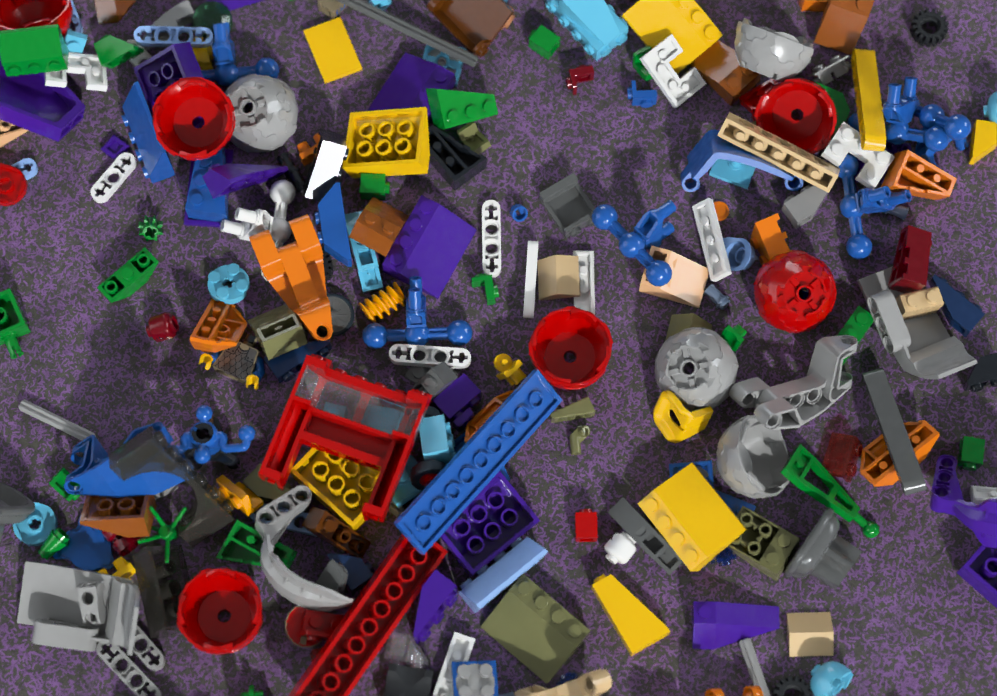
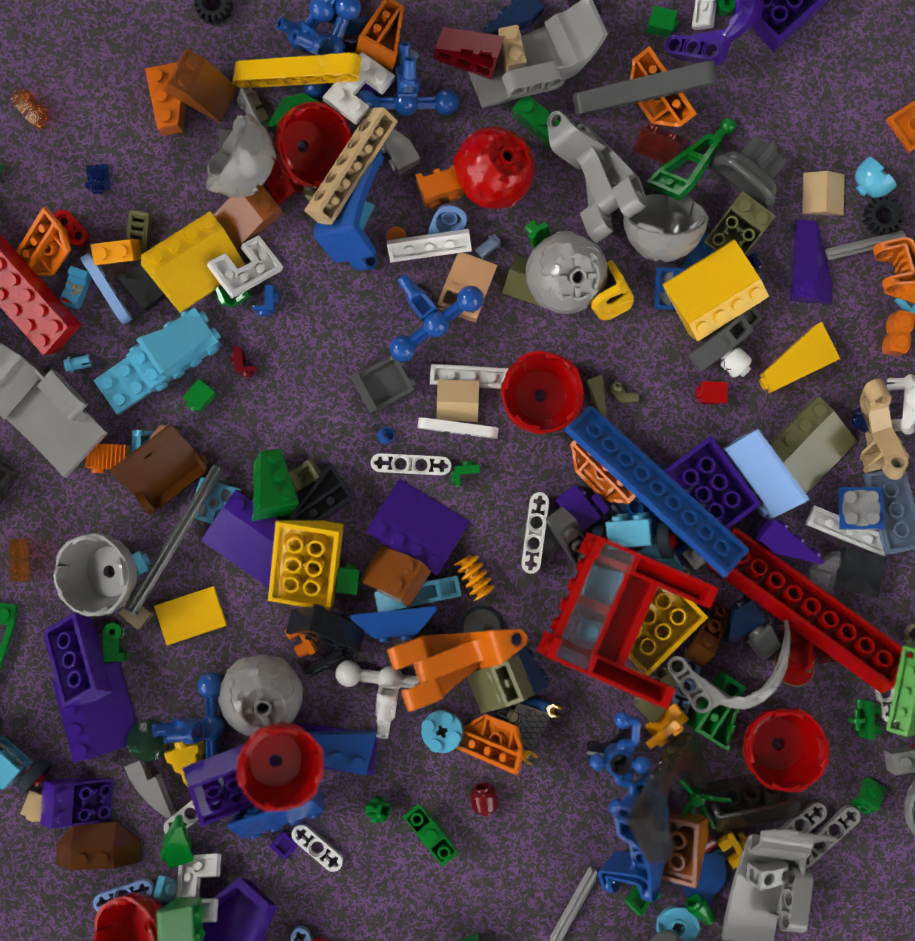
camera: 90 degrees left, 15 degrees up
light blue beam [134,26,214,48] -> none
dark purple wedge [202,163,289,199] -> none
blue connector [362,276,473,349] -> none
yellow hips [493,353,526,386] -> none

